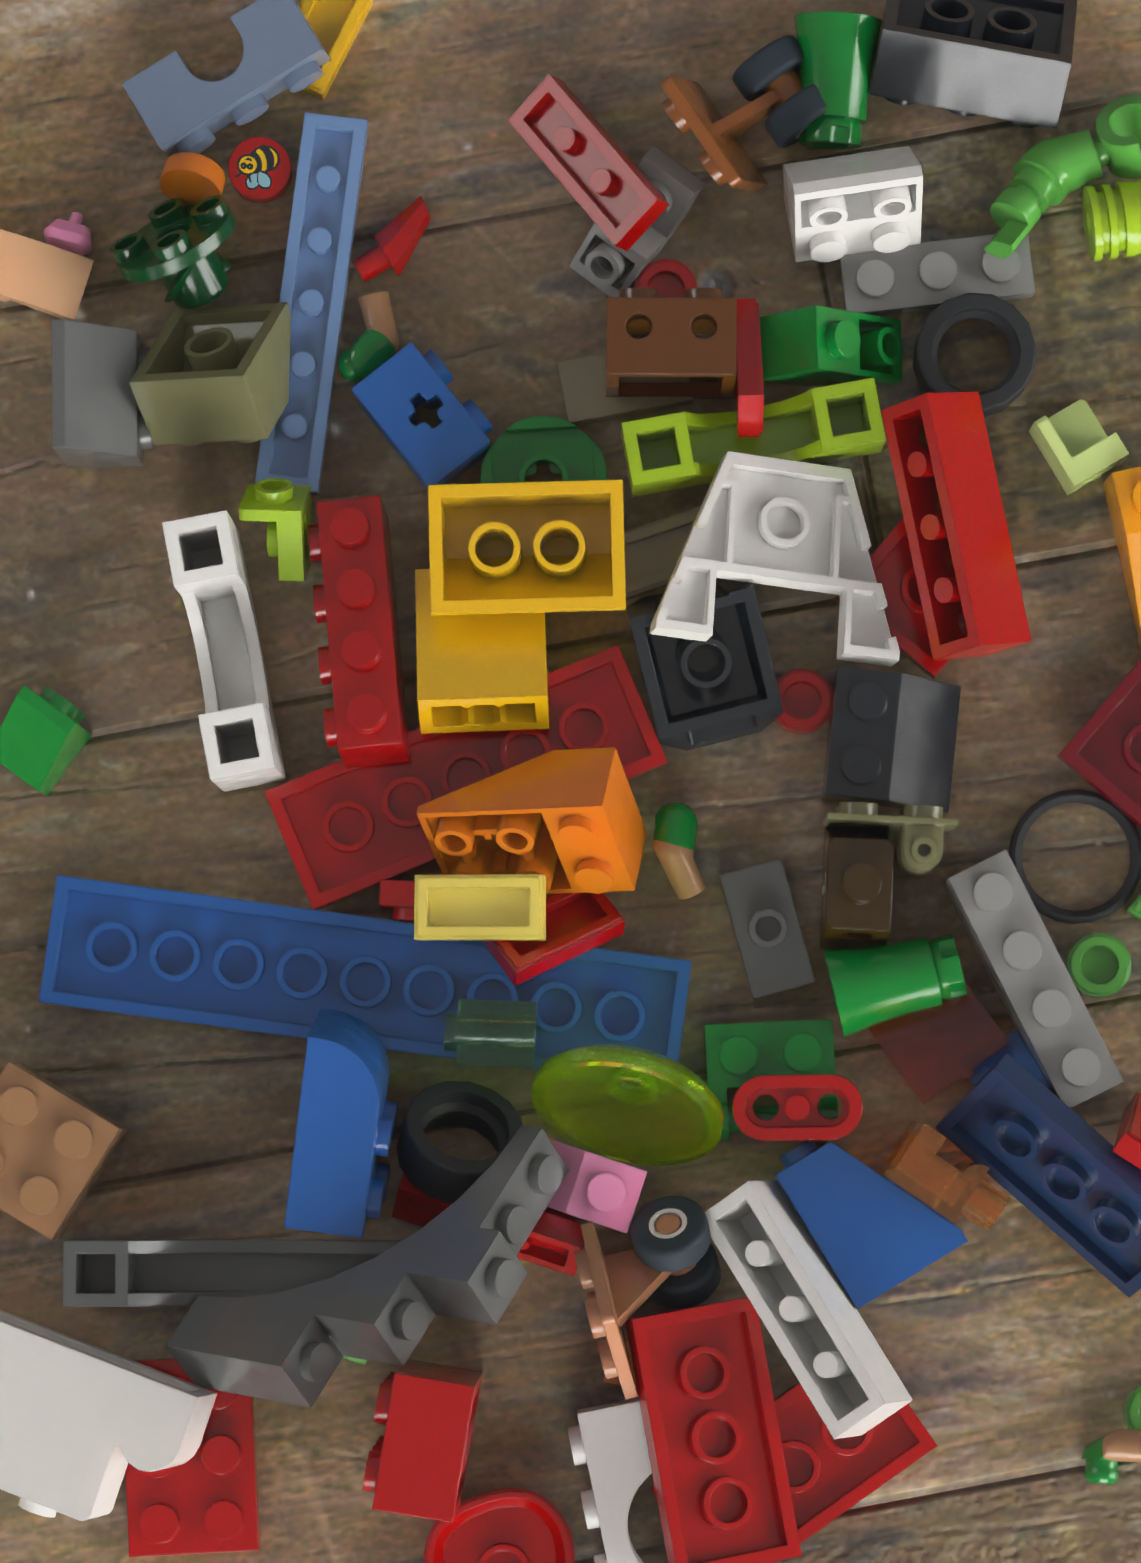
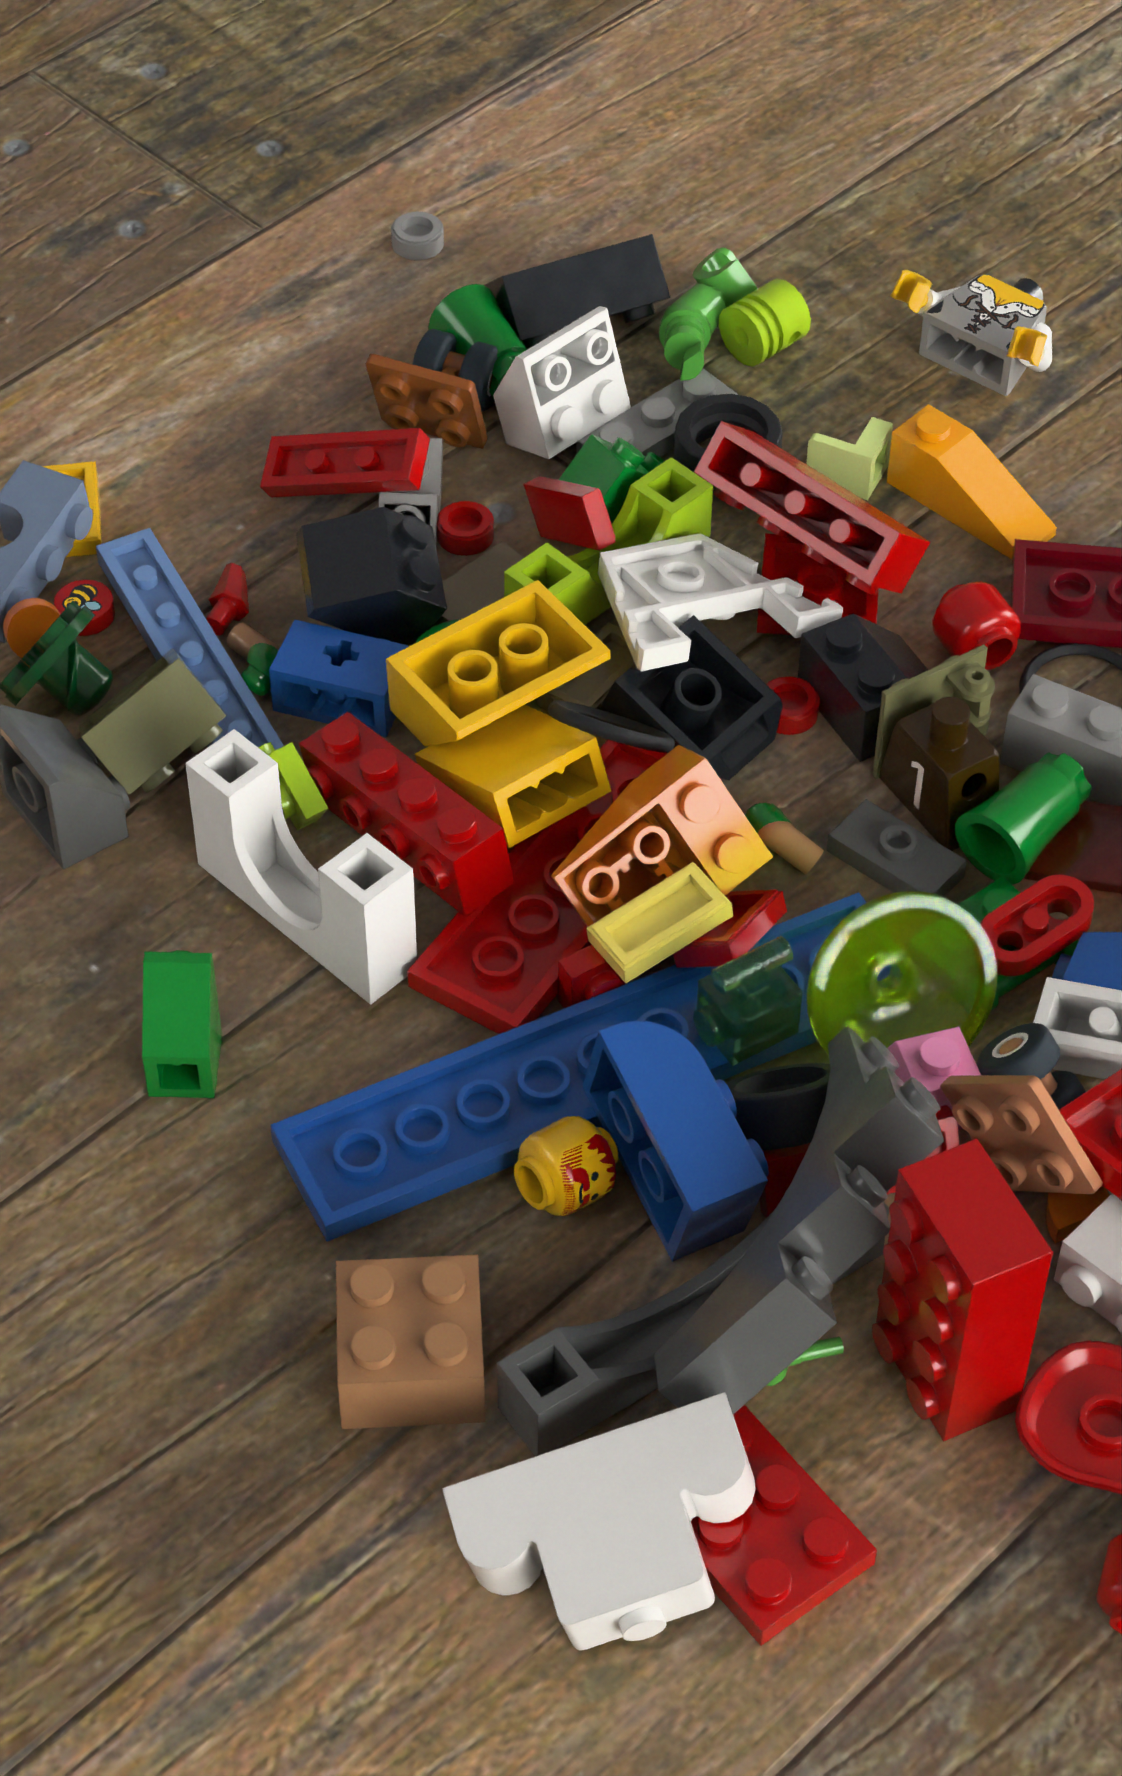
camera: 40 degrees left, 35 degrees down
reddish brown piece [606,287,737,399] -> none
none -> black slope [296,507,447,647]
none -> yellow head [514,1116,618,1216]
none -> black tyre [547,700,675,753]
none -> red head [932,581,1021,670]

